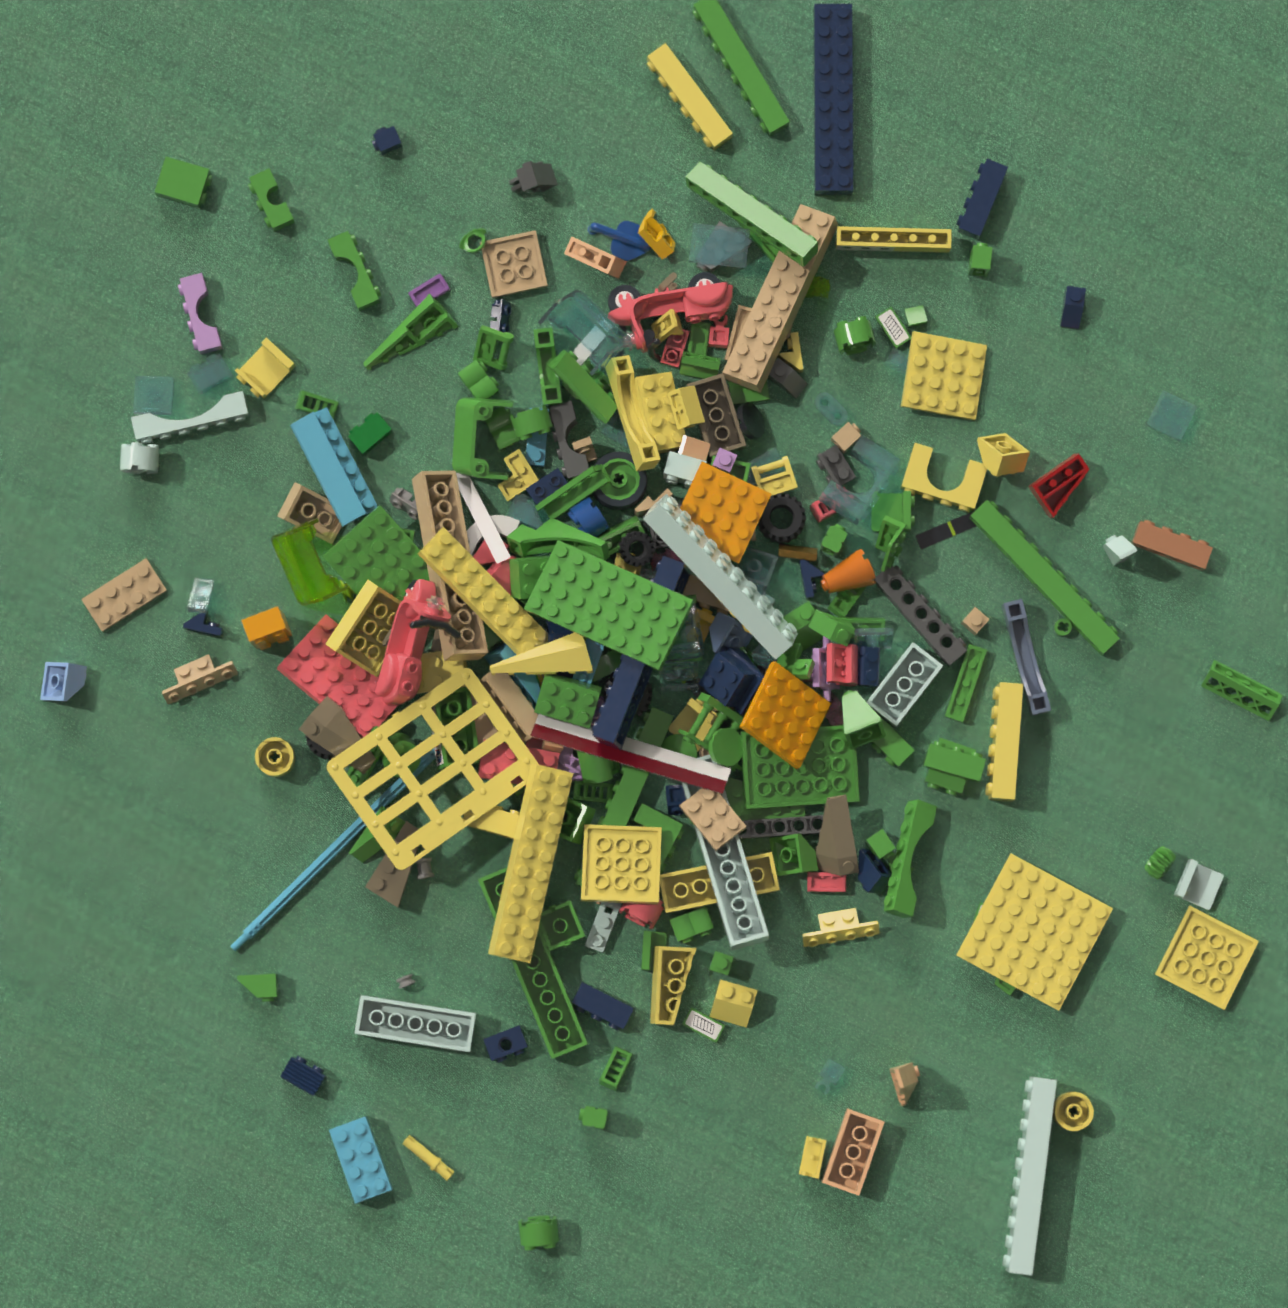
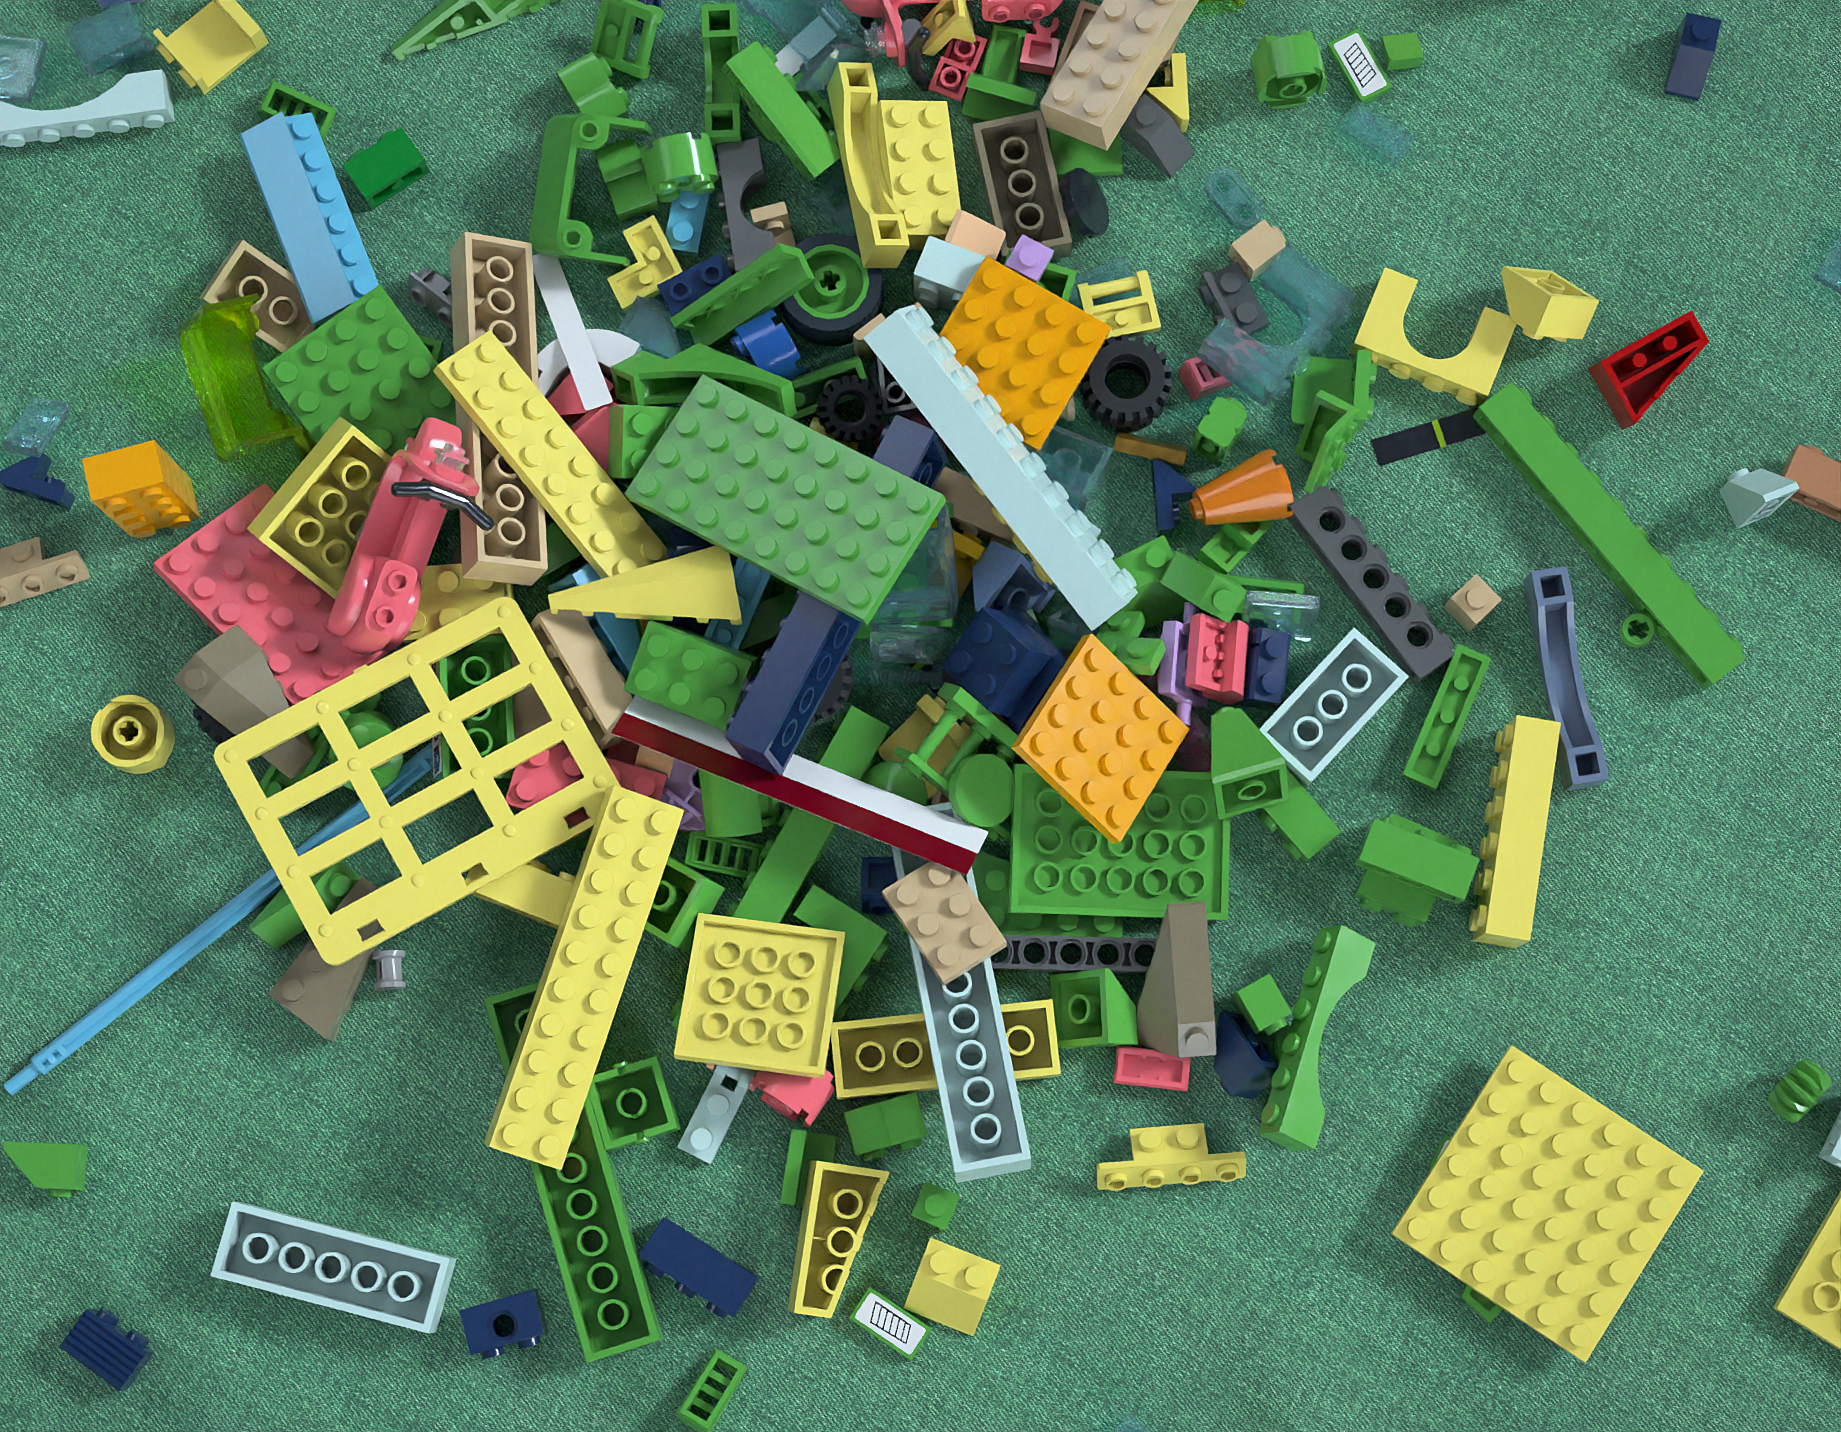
camera: 10 degrees right, 5 degrees down
light grey bush [396,973,415,989] -> none
light yellow hinge [667,385,705,430] -> none
light yellow plate [901,331,987,420] -> none

